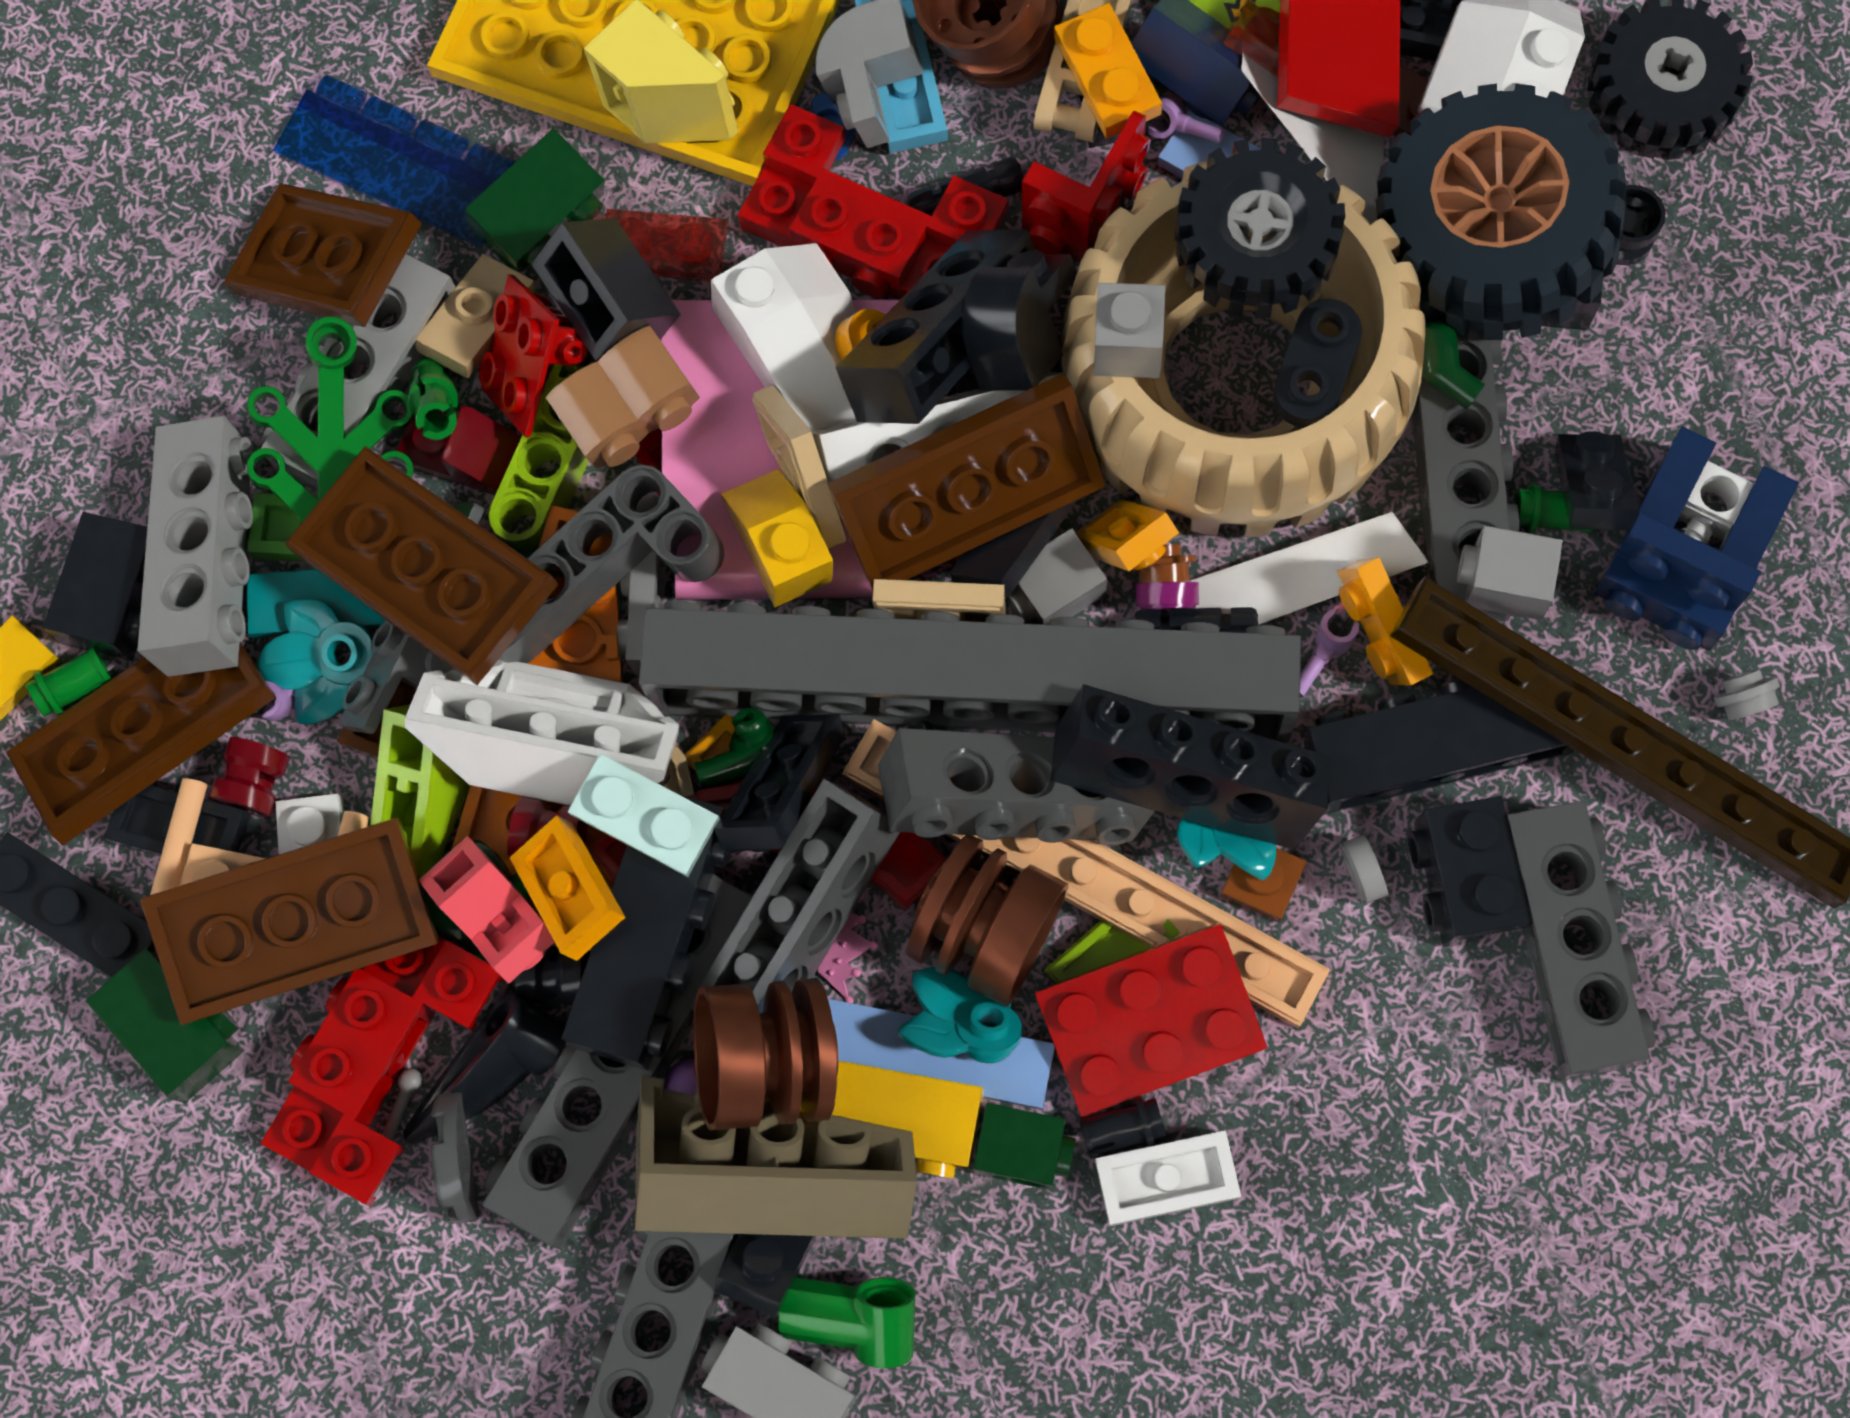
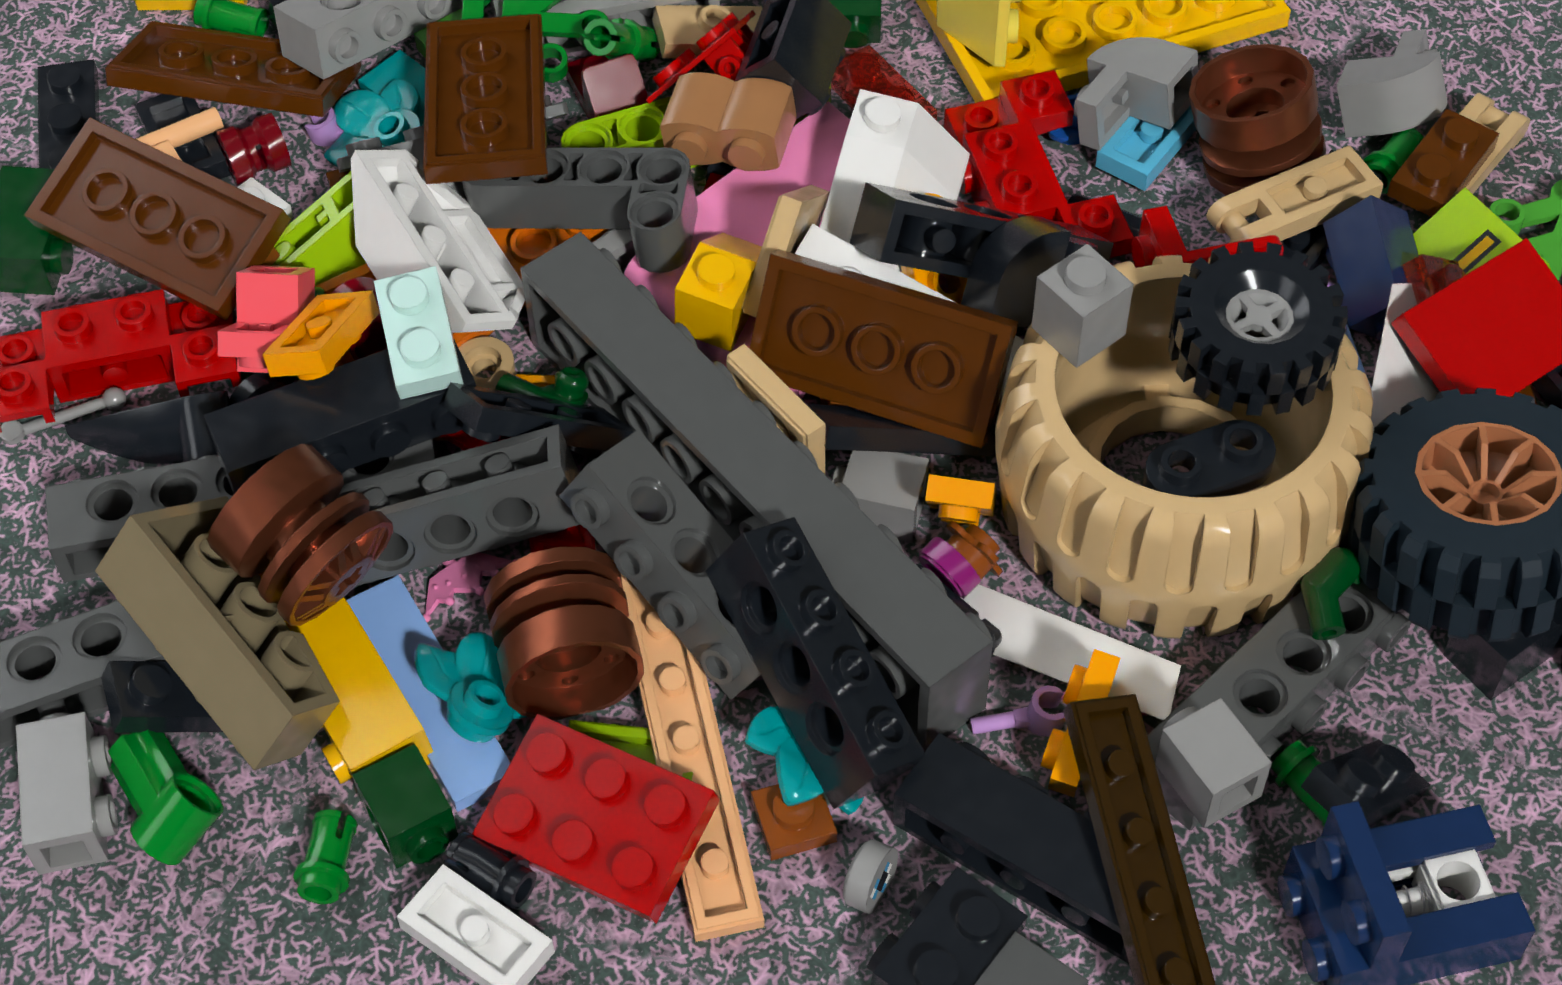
camera: 40 degrees right, 20 degrees down
dark grey tile [431,1092,479,1224] -> none
light orange plate [1054,2,1162,139] -> none
none -> green pin [293,809,358,904]

